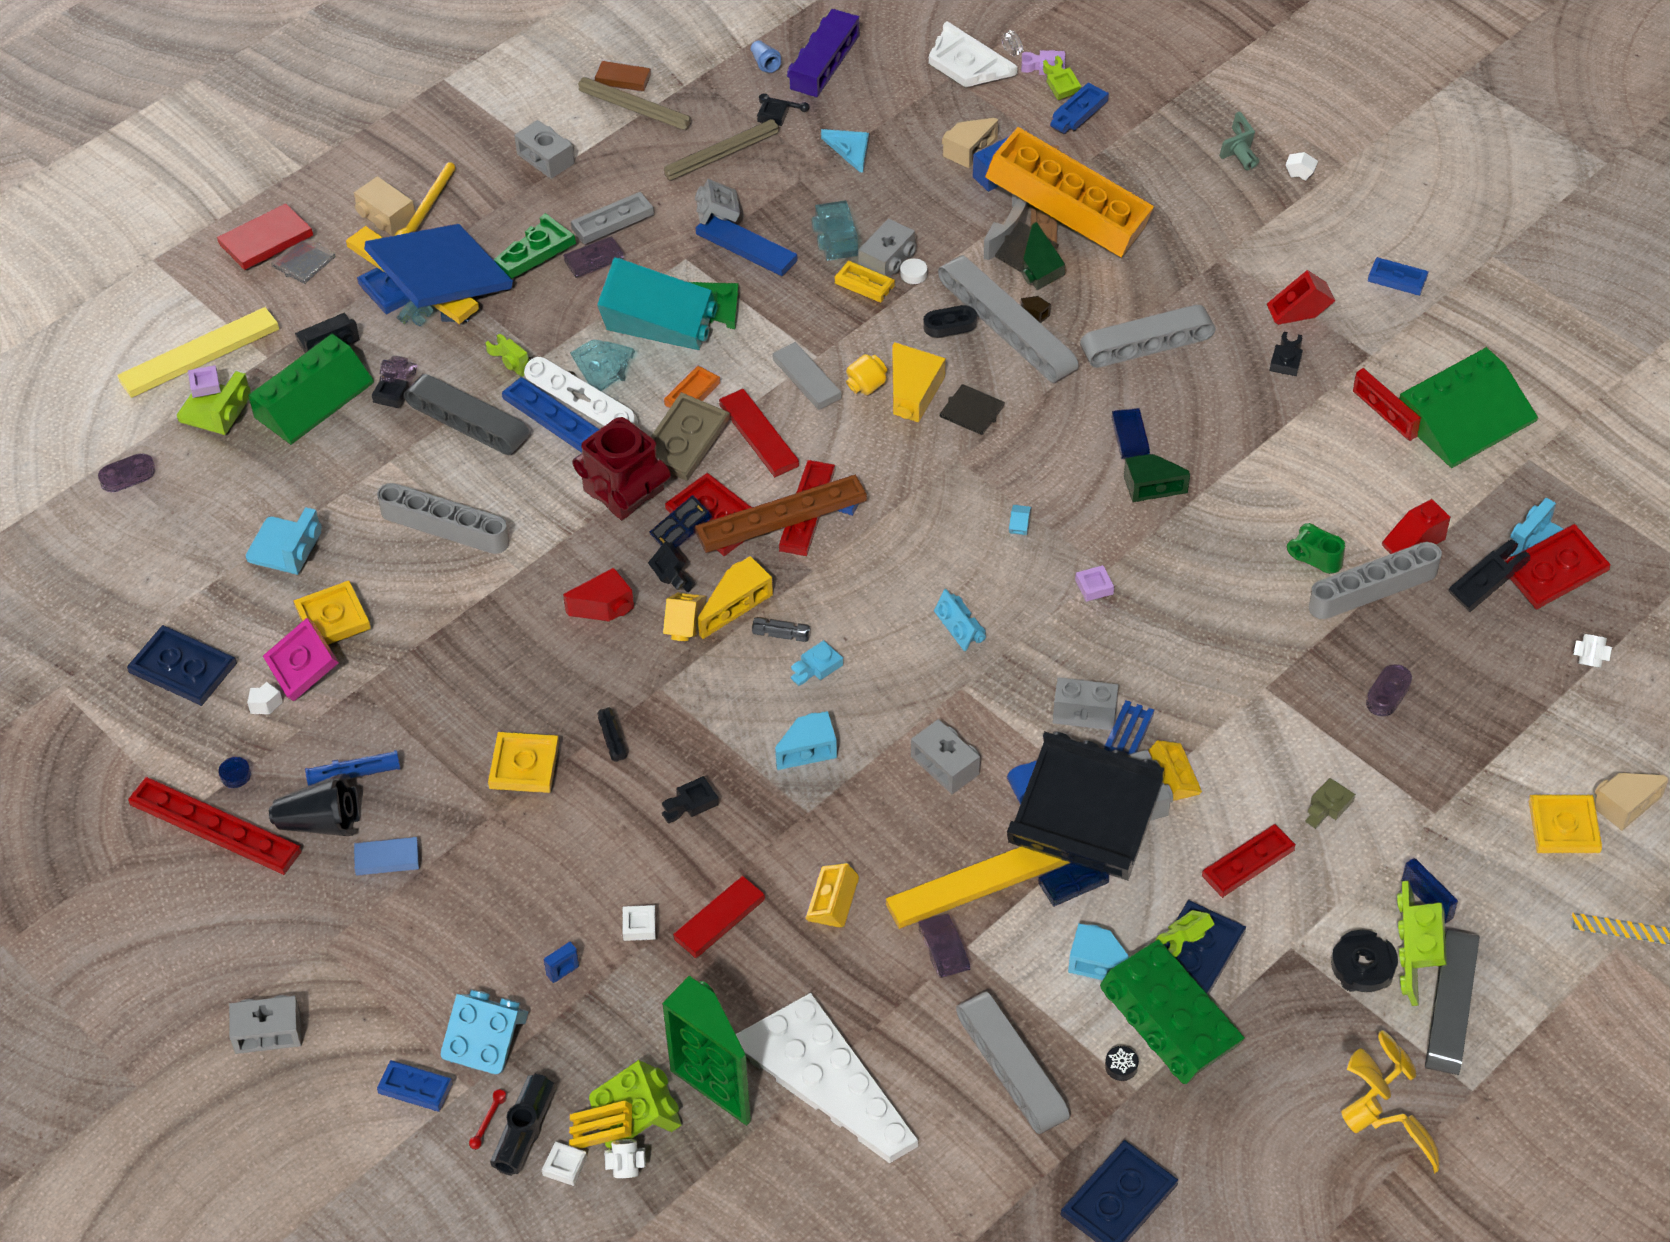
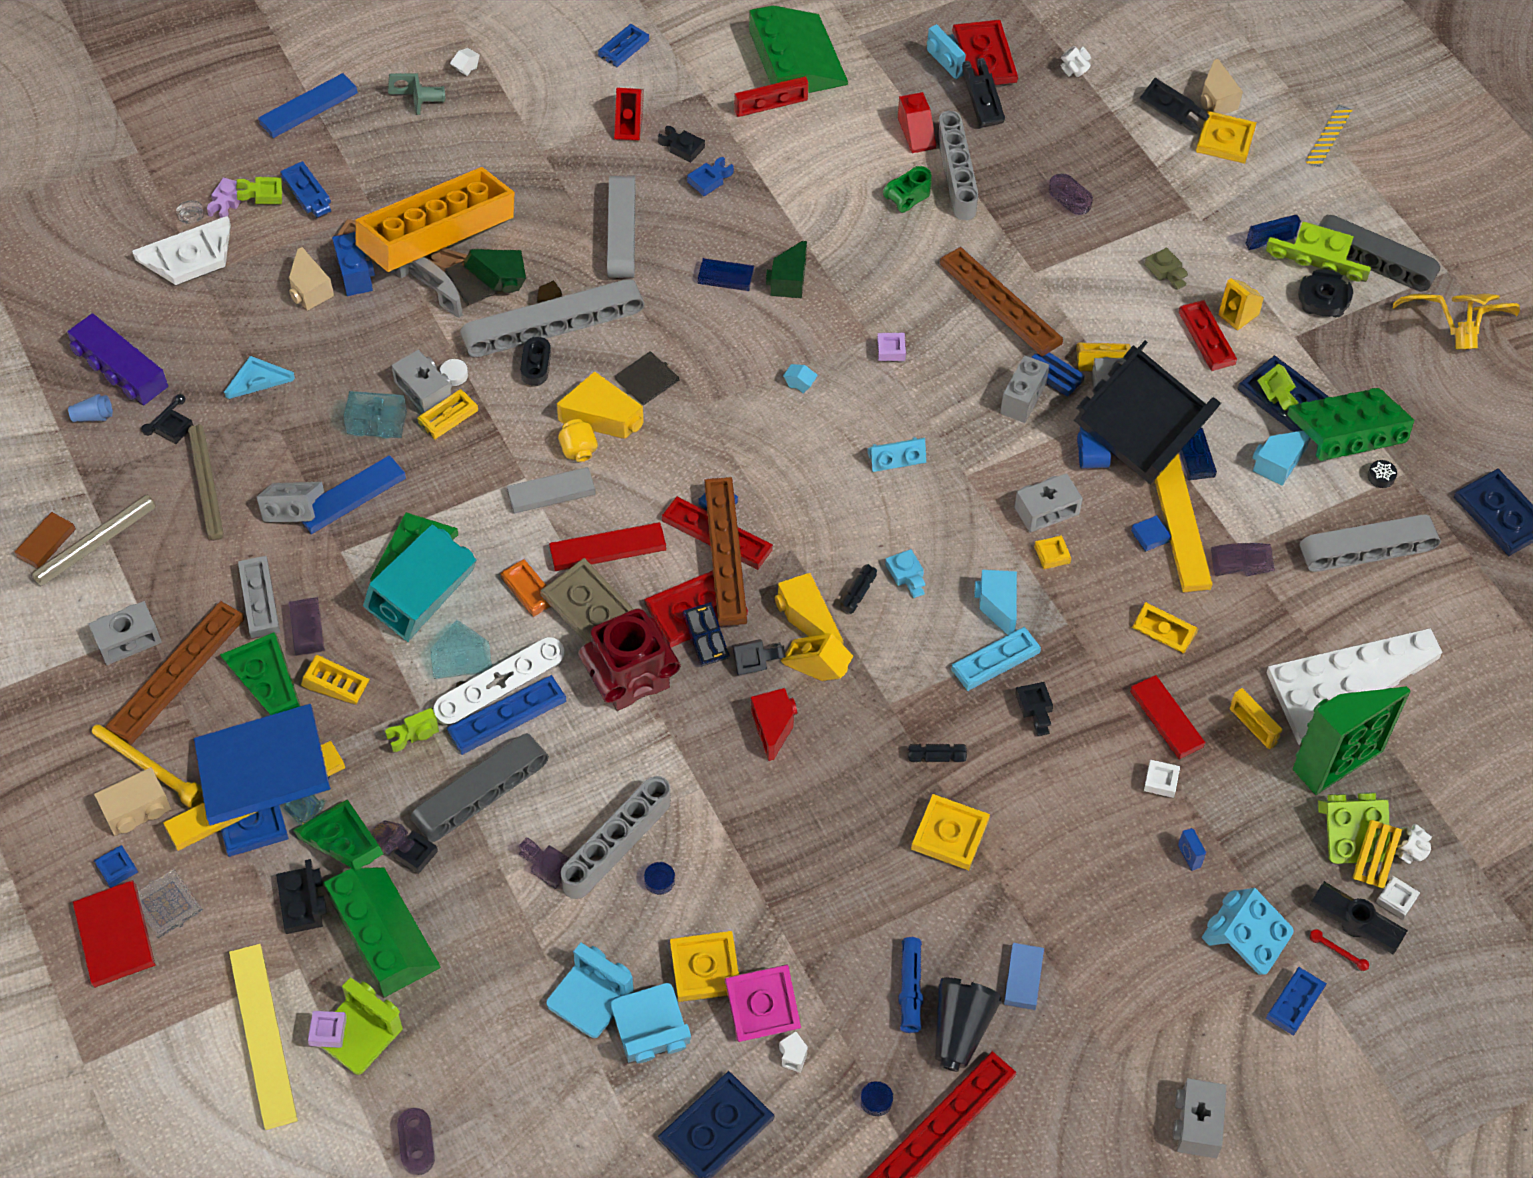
camera: 75 degrees left, 5 degrees up
none -> blue tile [94,845,138,888]
none -> dark orange tile [105,601,245,745]
none -> blue tile [258,73,358,138]
none -> green wing [294,799,384,870]
none -> yellow slope [301,654,370,705]
none -> clear purple plate [519,837,570,889]
none -> medium azure bracket [611,983,691,1063]
none -> clear blue tile [644,862,675,895]
none -> blue plate [687,157,734,196]
none -> dark orange tile [940,247,1063,357]
none -> medium azure tile [951,627,1041,691]
none -> yellow tile [1034,535,1071,570]
none -> blue tile [1131,515,1171,552]
none -> black hinge [1140,78,1210,134]
none -> yellow slope [1218,278,1264,331]
none -> yellow tile [1230,688,1283,750]

